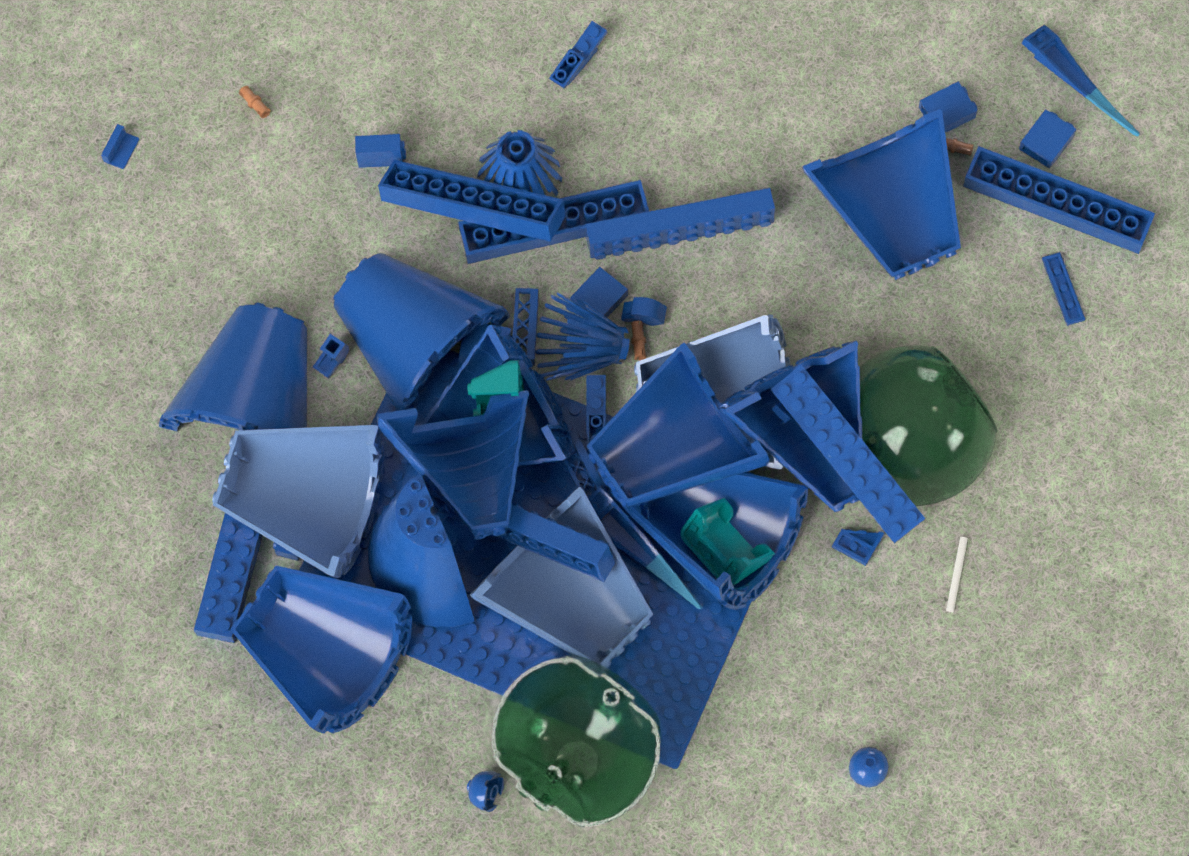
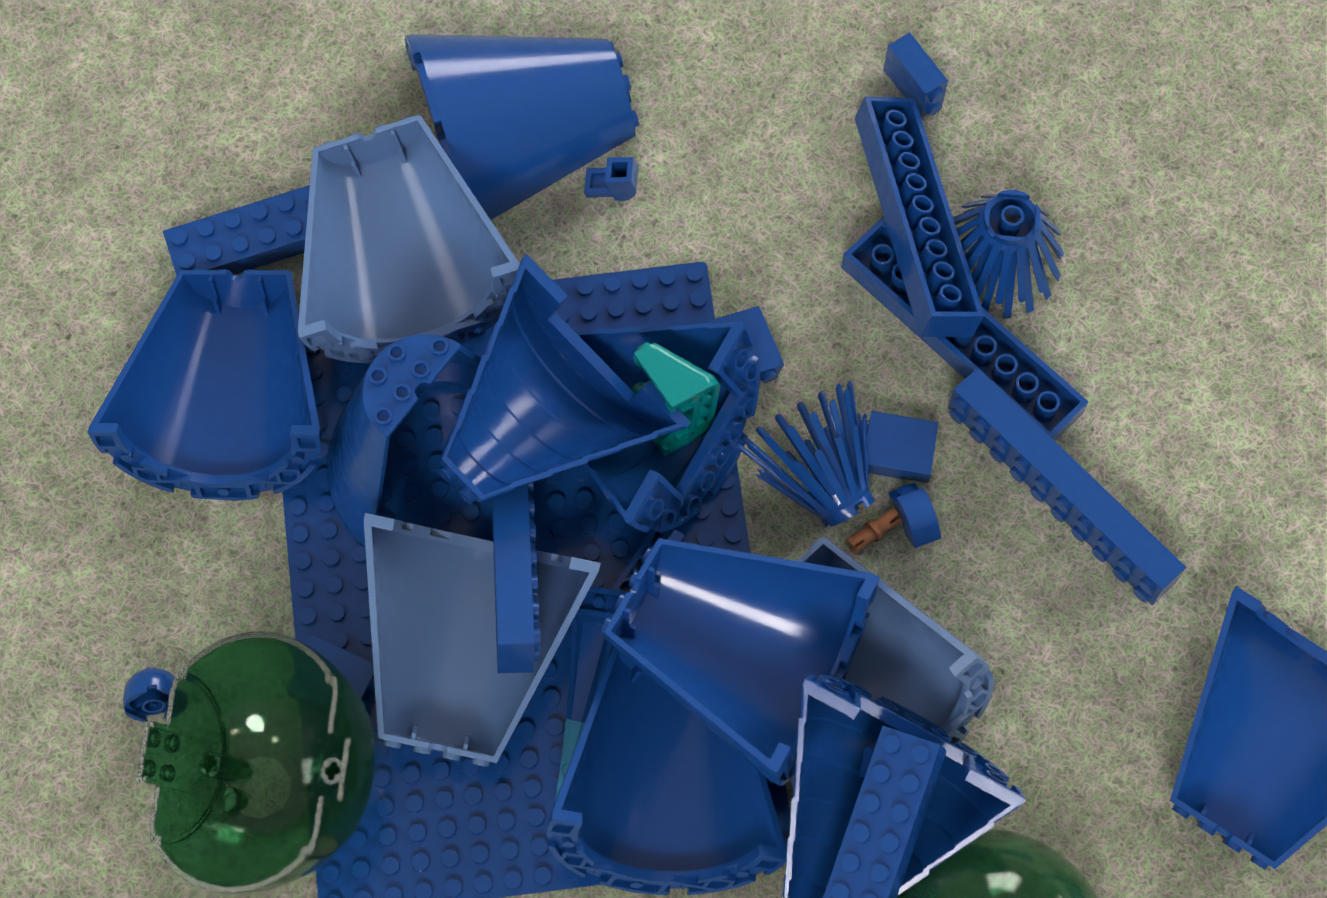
camera: 55 degrees right, 0 degrees up
blue cone [333,253,510,411] -> none
blue fence [513,288,539,366] -> none
blue slope [549,21,608,89] -> none
blue slope [586,375,606,451] -> none
teal windscreen [681,498,775,585] -> none

